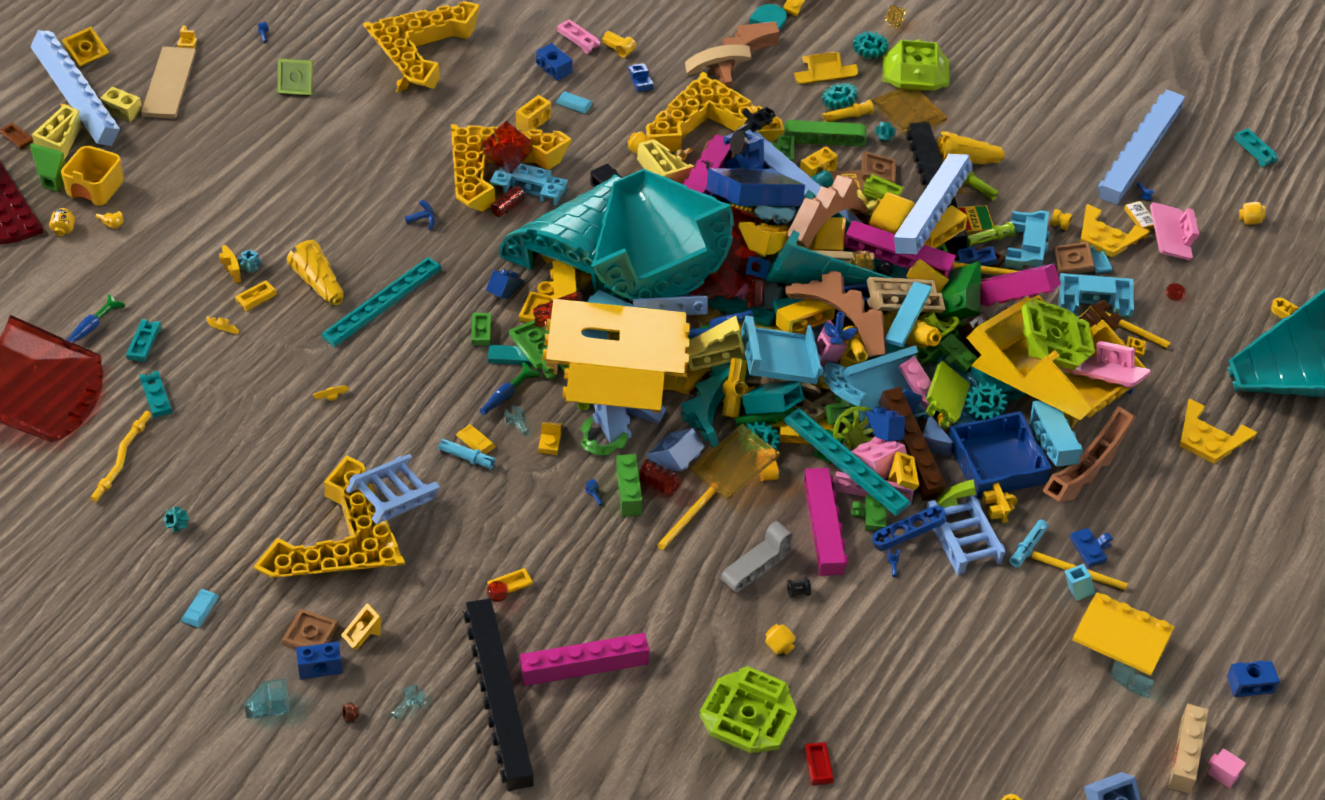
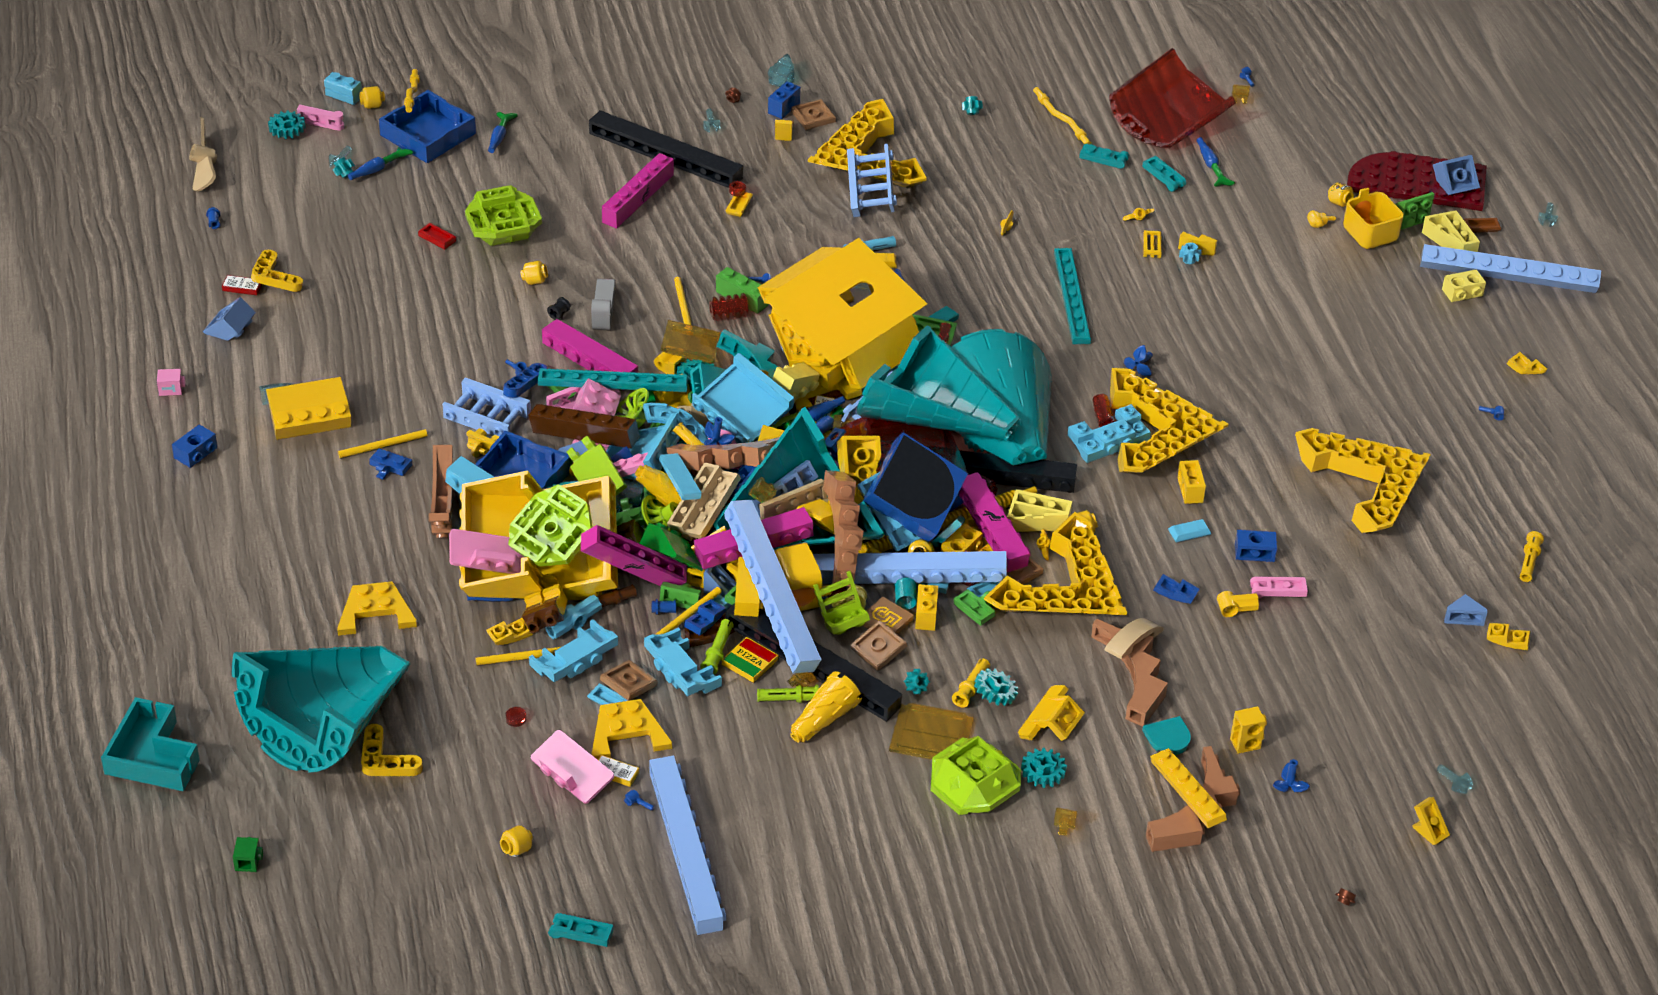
camera: 135 degrees right, 5 degrees down
yellow slope [62,26,109,67] -> none
tan tile [141,47,196,119] -> none
medium azure tile [180,589,220,628] -> none
lime tile [277,58,313,95] -> none
yellow cone [287,240,344,305] -> none
bright green plate [471,313,491,345] -> none
clear red piece [482,121,533,173] -> none
medium blue slope [646,428,705,472] -> none
blue panel [724,133,765,169] -> none
black piece [730,106,776,155] -> none
bright green beam [784,120,867,146] -> none
blue slope [866,407,905,441] -> none
yellow slope [888,452,919,490] -> none
lime slope [937,479,976,508] -> none
medium azure pin [1009,519,1049,567] -> none
yellow wheel [1050,209,1073,231] -> none
medium azure brick [1064,564,1095,601] -> none
tan brick [1168,704,1209,794] -> none

